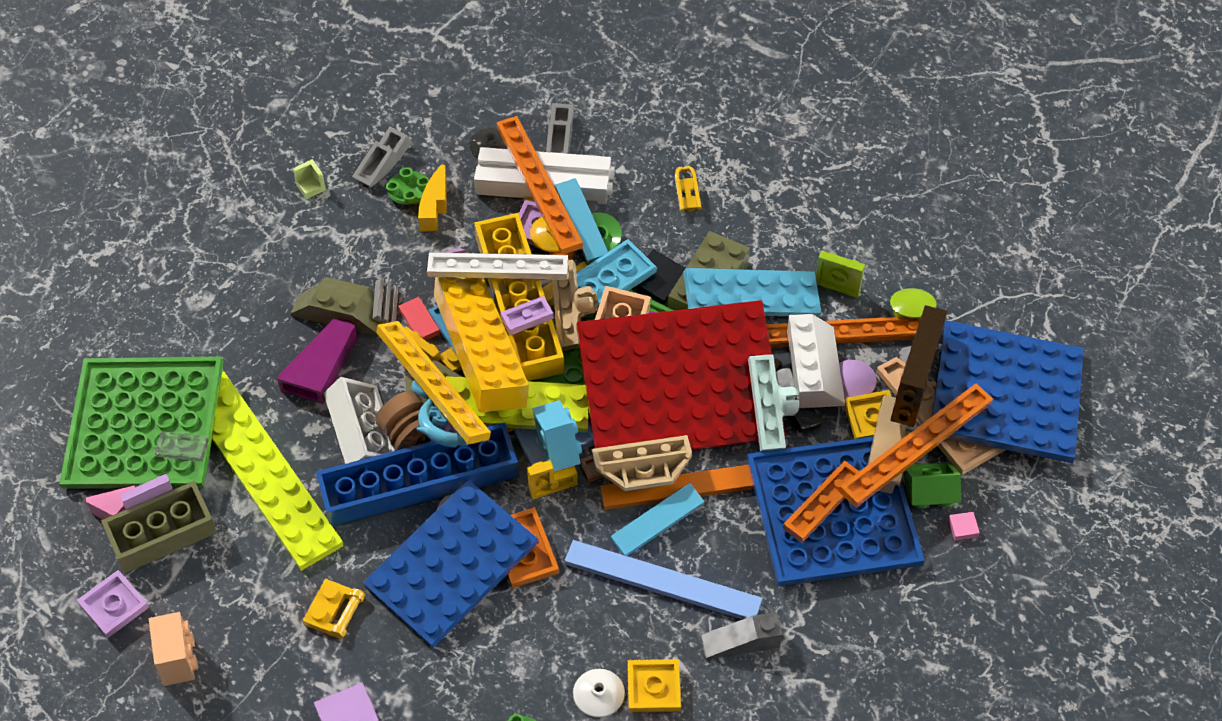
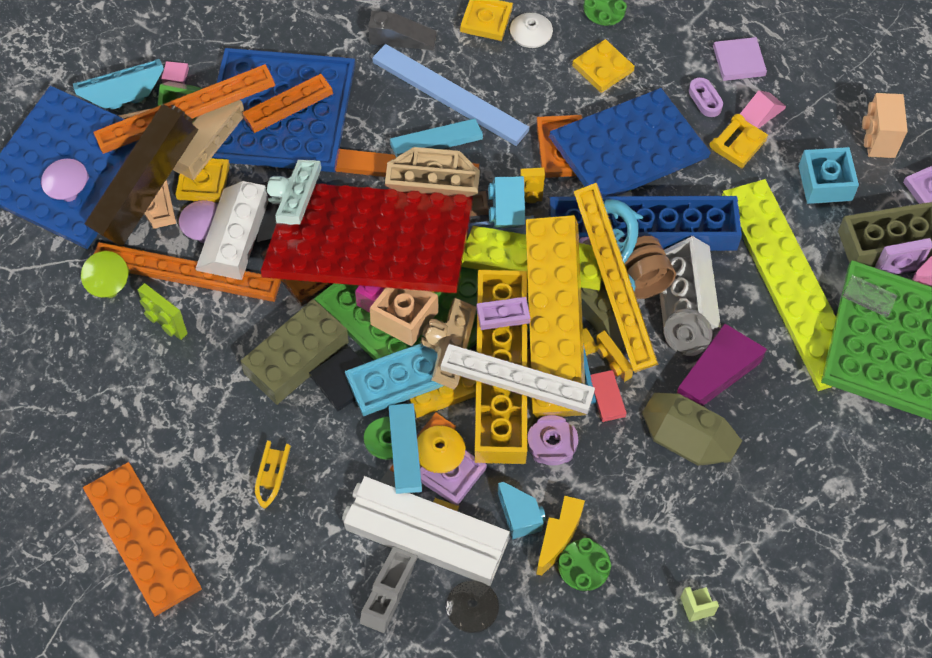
camera: 165 degrees left, 5 degrees up
light grey slope [352,127,412,187] -> none
light grey tile [372,278,399,324] -> none
orange plate [497,116,583,255] -> none
medium azure plate [683,268,821,317] -> none
none -> lavender dish [41,159,89,202]
none -> medium azure wedge [73,59,164,109]
none -> orange plate [83,462,202,617]
none -> medium azure slope [498,482,546,539]
none -> yellow plate [572,39,635,93]
none -> light grey tile [663,308,713,356]
none -> lavender plate [689,78,723,117]
none -> bright pink slope [740,90,786,129]
none -> medium azure brick [799,147,859,204]

